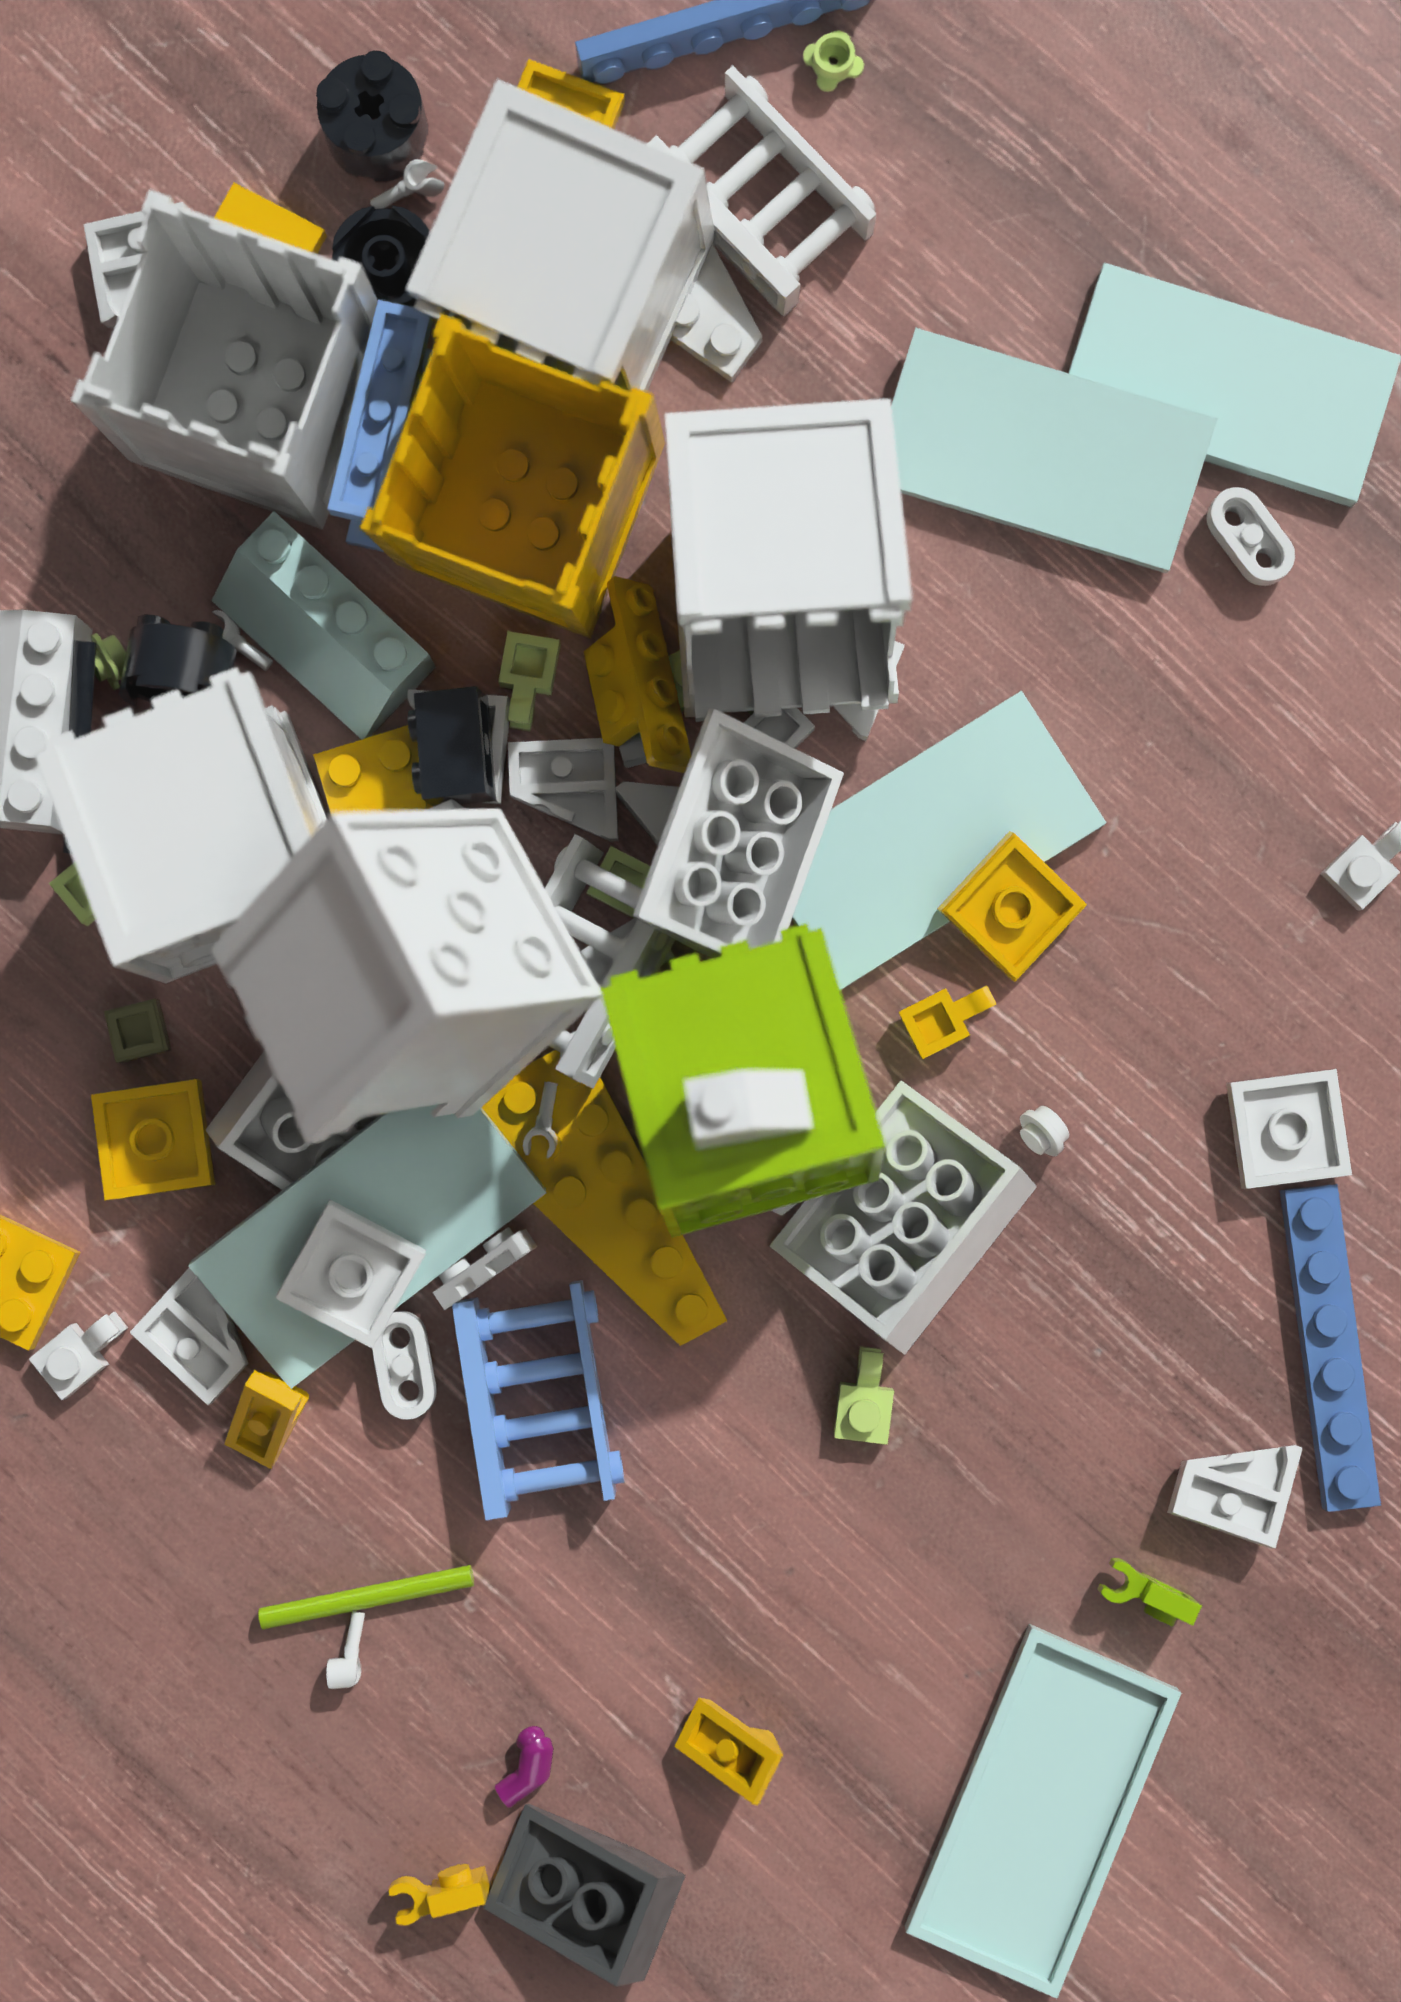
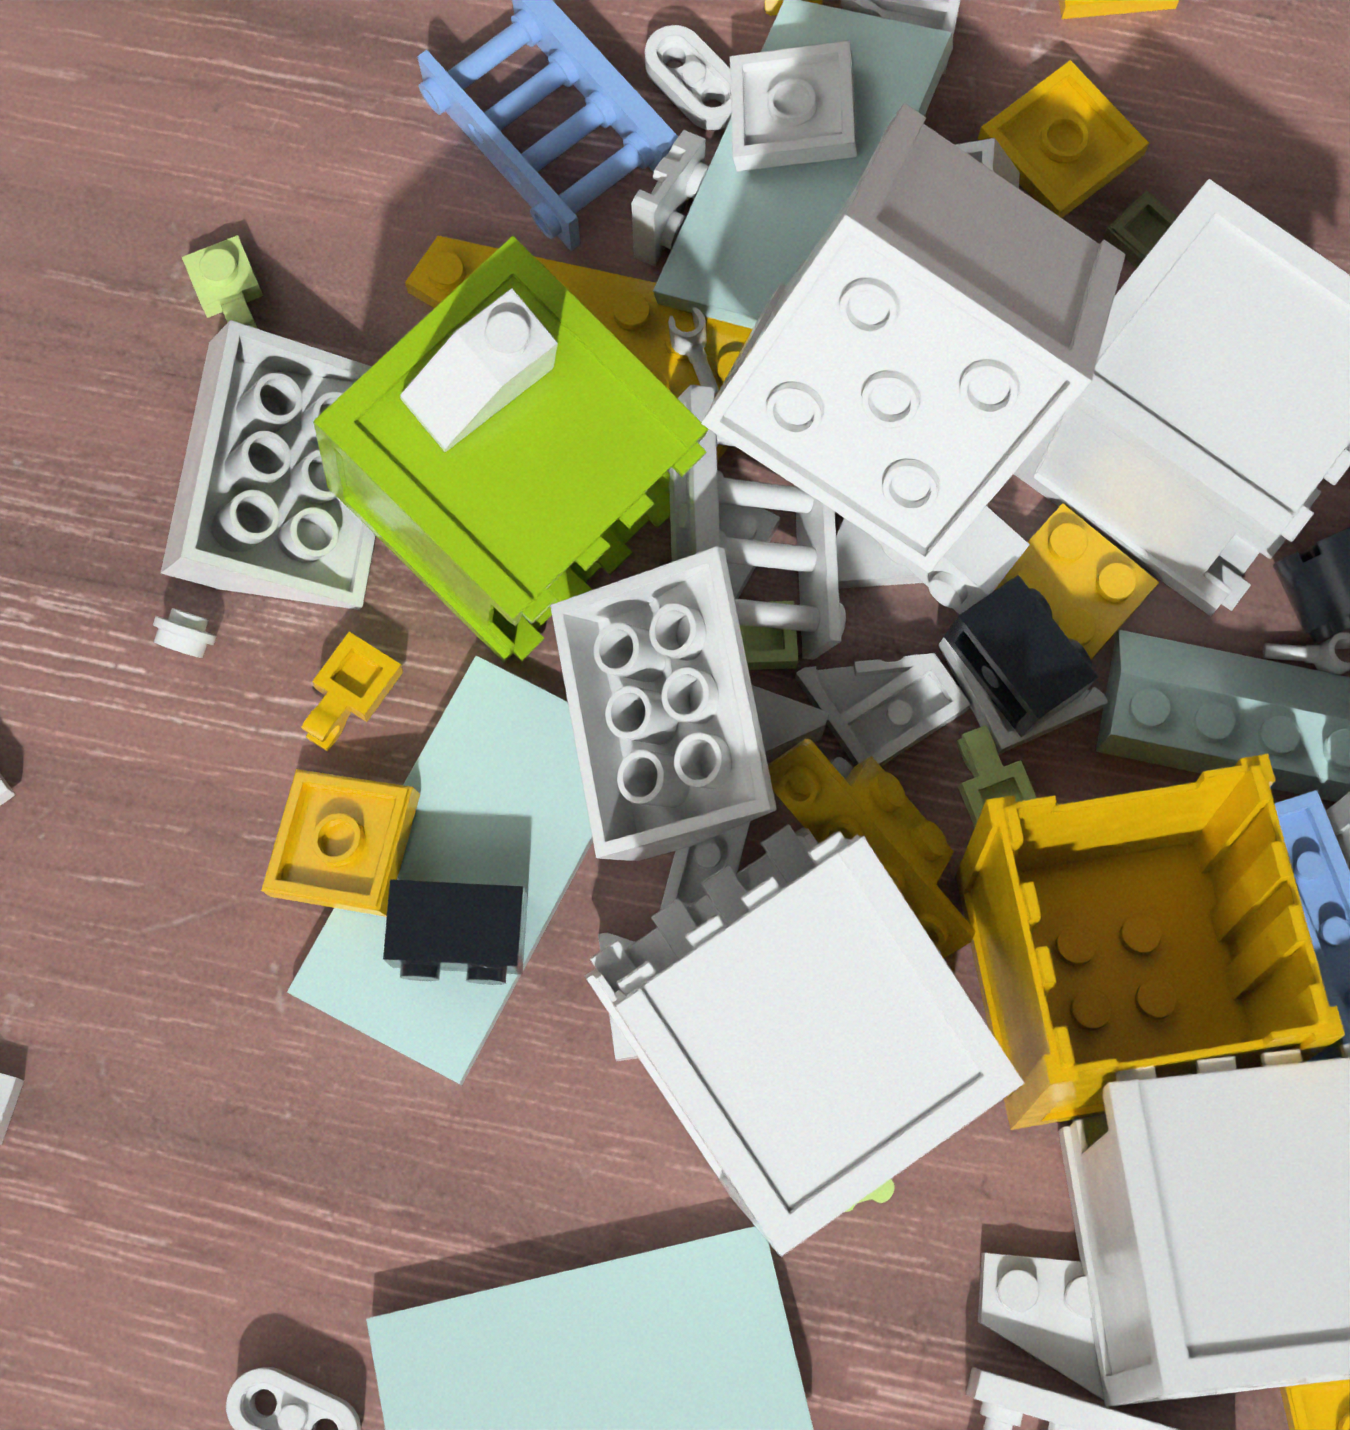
camera: 150 degrees right, 10 degrees down
none -> black brick [383,879,528,985]

